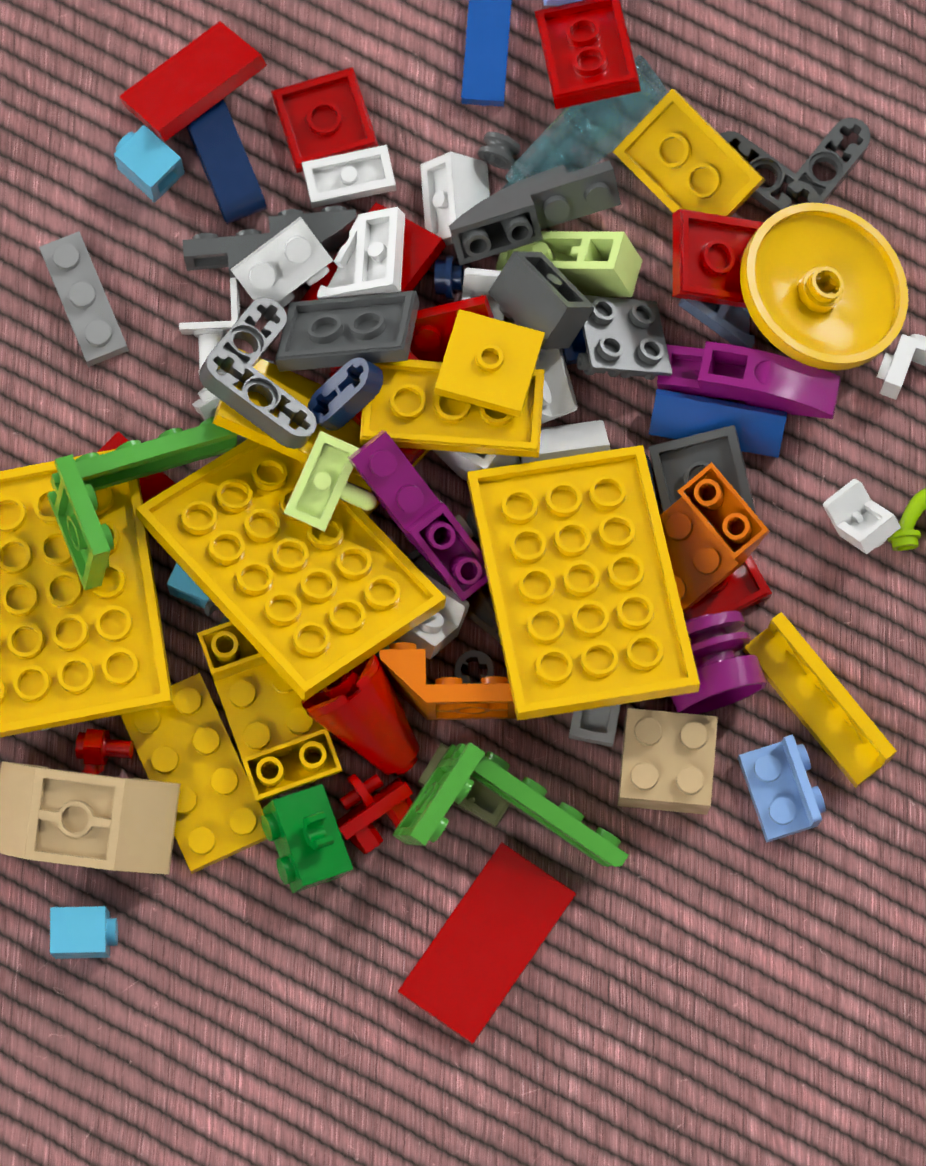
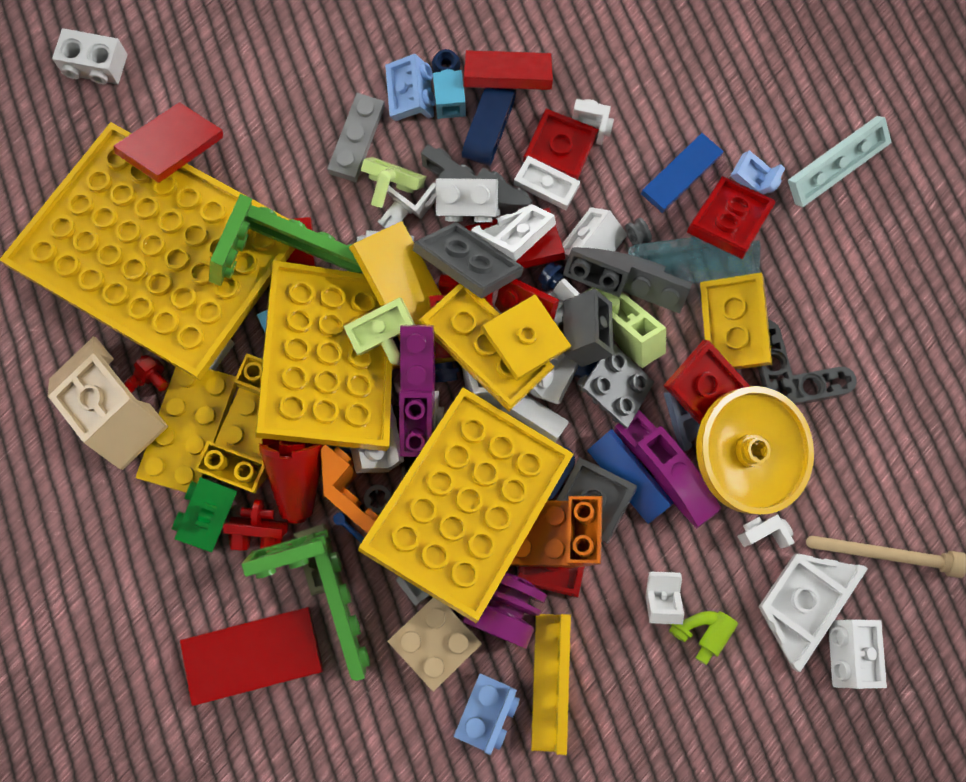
camera: 40 degrees right, 0 degrees up
medium azure brick [50,906,118,959] -> none
dark grey beam [199,298,317,449] -> none
dark blue beam [308,357,383,431] -> none
none -> blue hinge [333,512,364,543]
none -> yellowish green plate [361,157,427,208]
none -> light blue bracket [385,54,435,121]
none -> dark blue plate [432,49,461,73]
none -> dark blue plate [435,362,460,383]
none -> white bracket [572,99,614,145]

